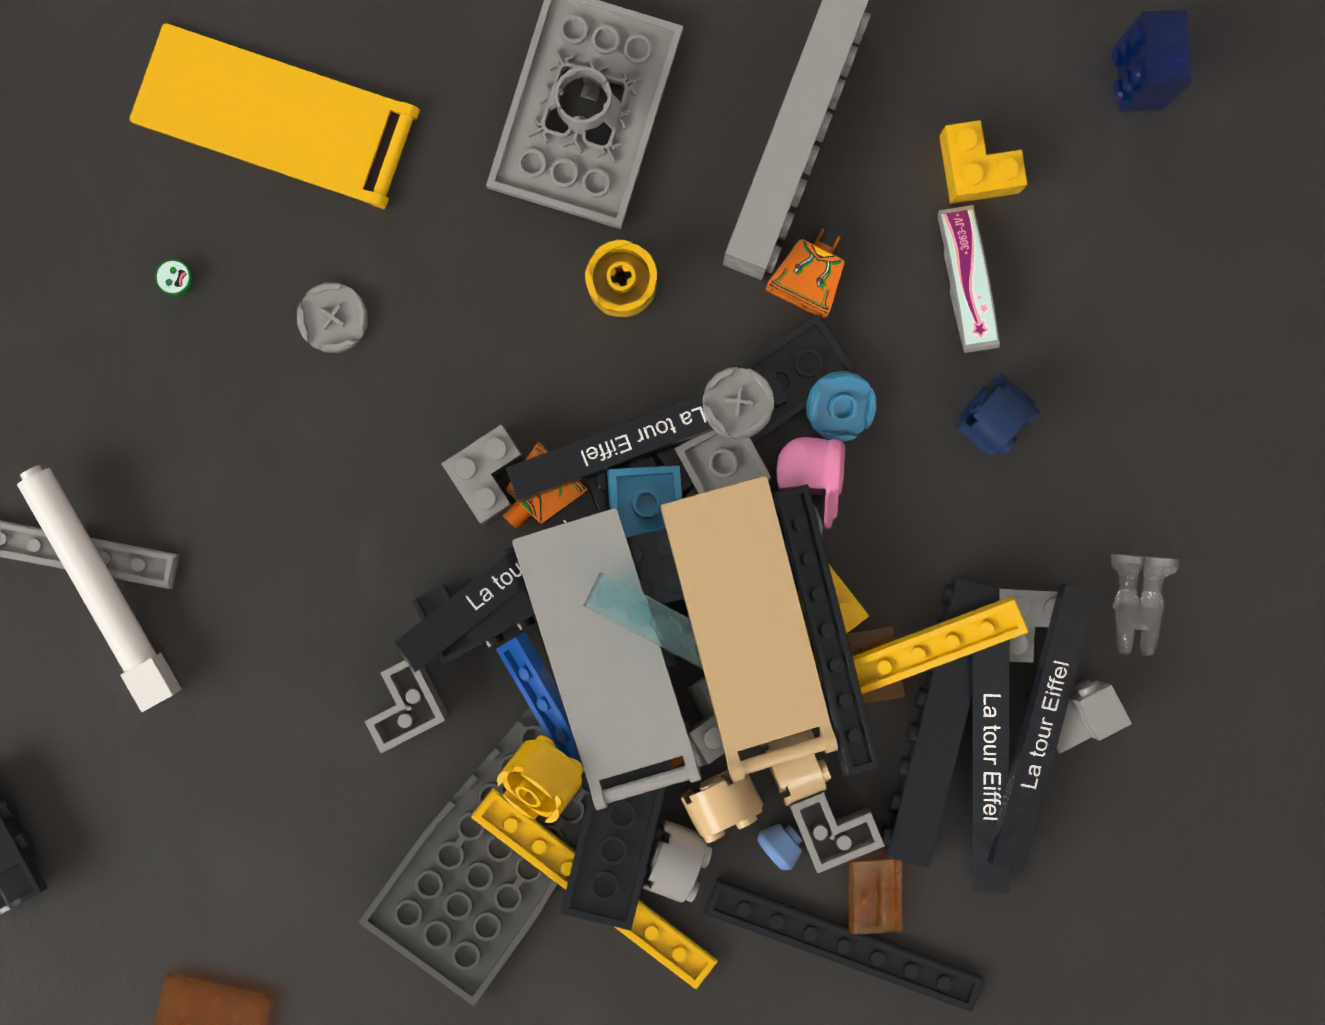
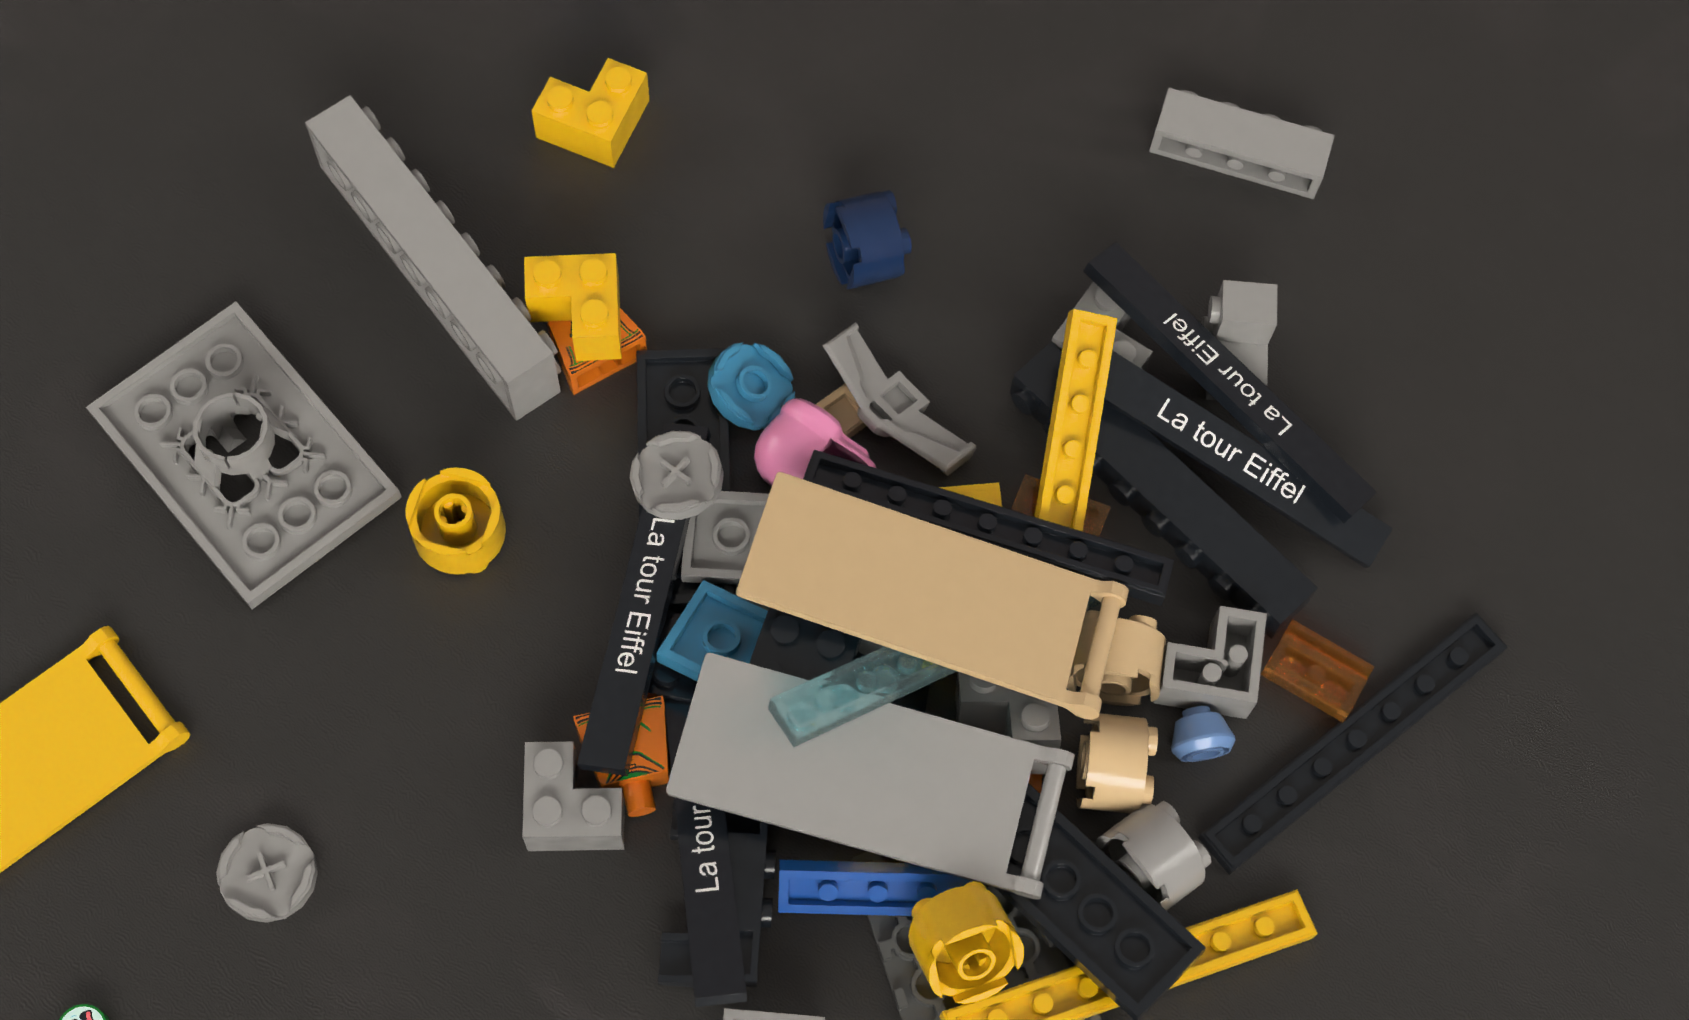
camera: 65 degrees left, 20 degrees down
slope [938,205,1000,353] -> none
clear piece [1111,554,1179,656] -> none
none -> yellow brick [524,253,622,361]
none -> tan tile [815,384,867,438]
none -> light grey plate [823,322,977,476]
none -> light grey brick [1149,88,1335,199]

